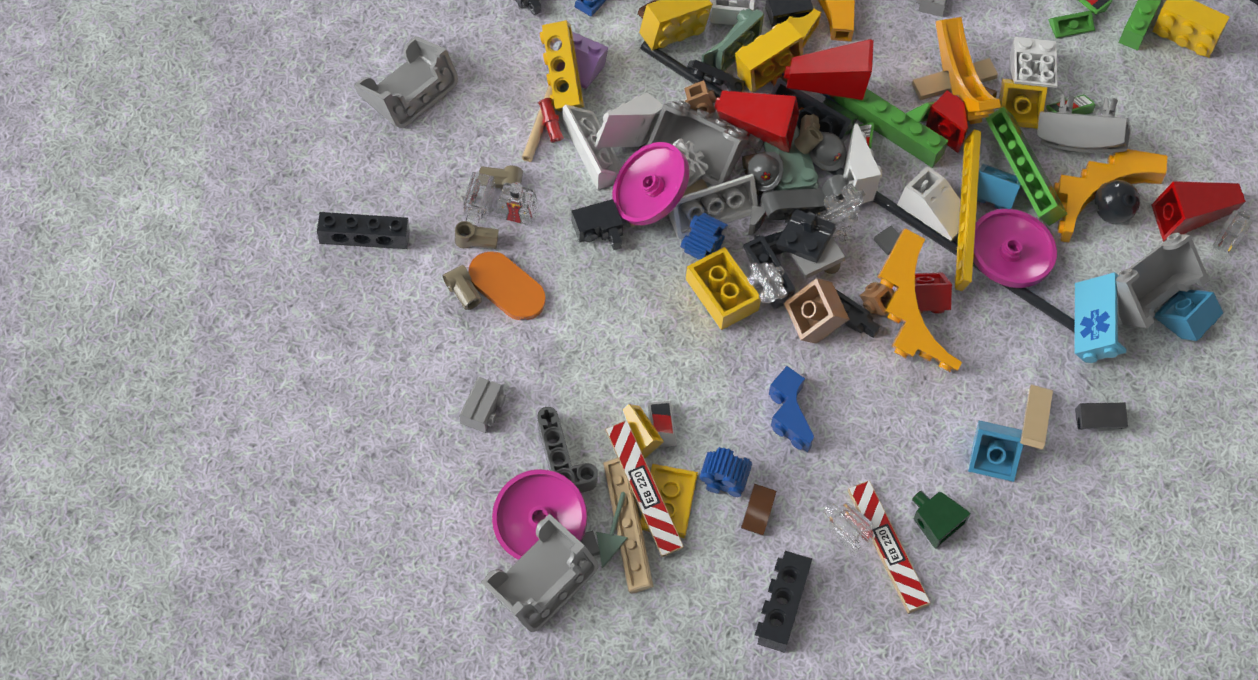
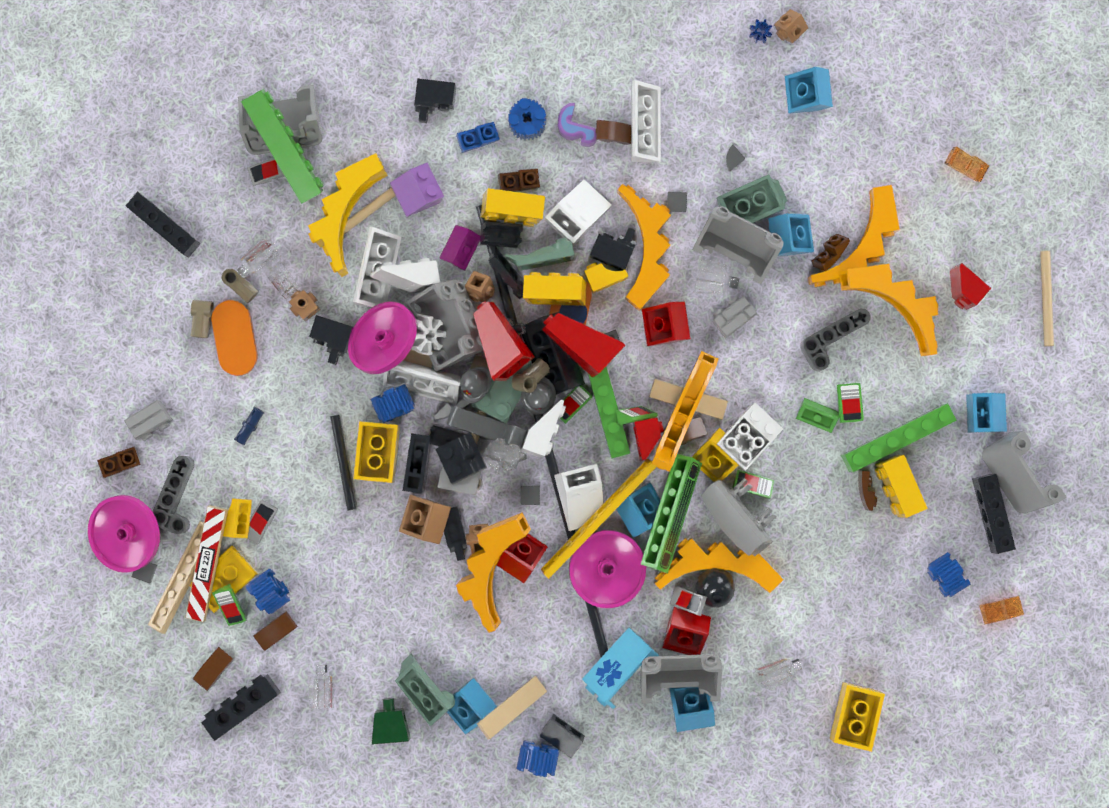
camera: 40 degrees right, 25 degrees up
dark tan piece [478,165,523,194] -> none
light grey windscreen [481,514,598,632] -> none
red pin [538,98,564,143] -> none
yellow brick [540,20,584,112] -> none
sand green piece [596,492,628,568] -> none
clear hips [747,262,788,303] -> none
blue arch [769,366,814,453] -> none
tile [848,480,930,614] -> none
red slope [1151,181,1246,242] -> none
none -> reddish brown slope [97,447,141,478]
none -> reddish brown slope [192,647,234,691]
none -> slope [212,584,247,626]
none -> dark blue pin [234,406,265,445]
none -> bright green brick [241,89,324,204]
none -> slope [247,158,285,186]
none -> medium nougat brick [289,290,321,321]
none -> yellow arch [308,153,388,277]
none -> black piece [330,415,357,511]
none -> sand green slope [395,653,455,726]
none -> magenta panel [439,225,480,271]
none -> black hinge [480,221,523,248]
none -> blue brick [516,740,559,777]
none -> red slope [642,302,691,347]
none -> red slope [662,607,711,655]
none -> slope [669,586,707,616]
none -> reddish brown slope [858,471,877,511]

